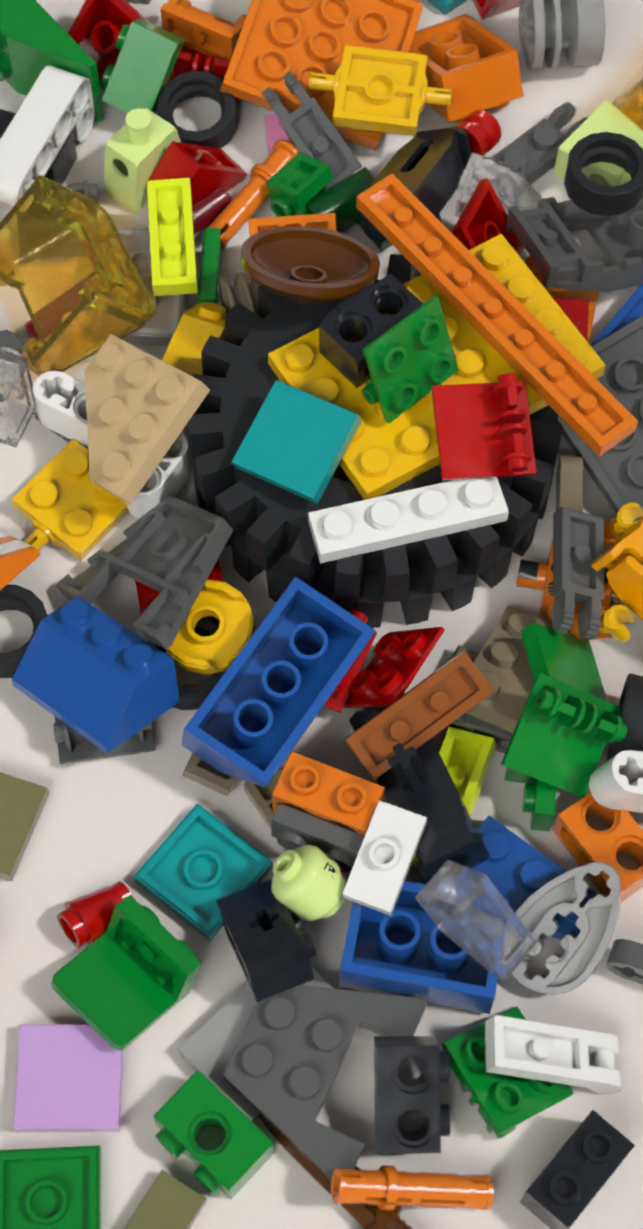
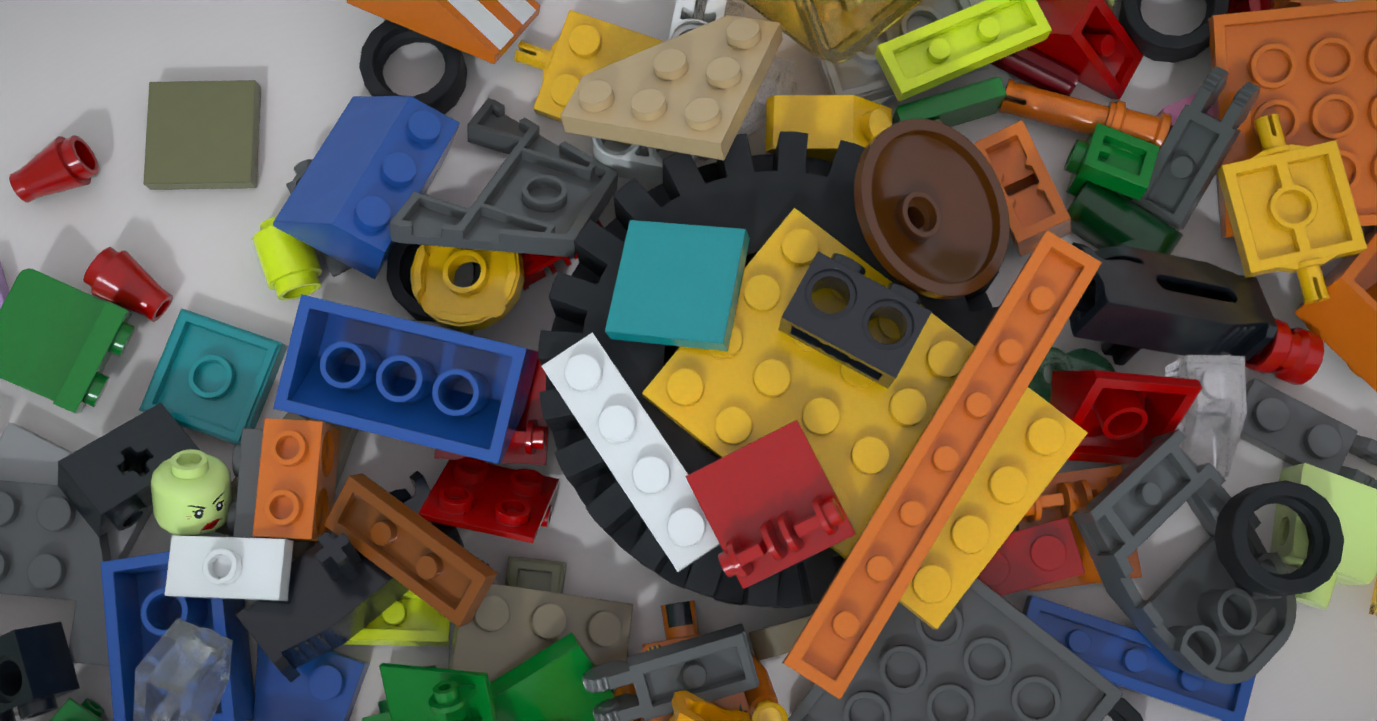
camera: 75 degrees right, 15 degrees up
green hinge [362,295,459,424] -> none
none -> neon yellow brick [252,216,322,301]

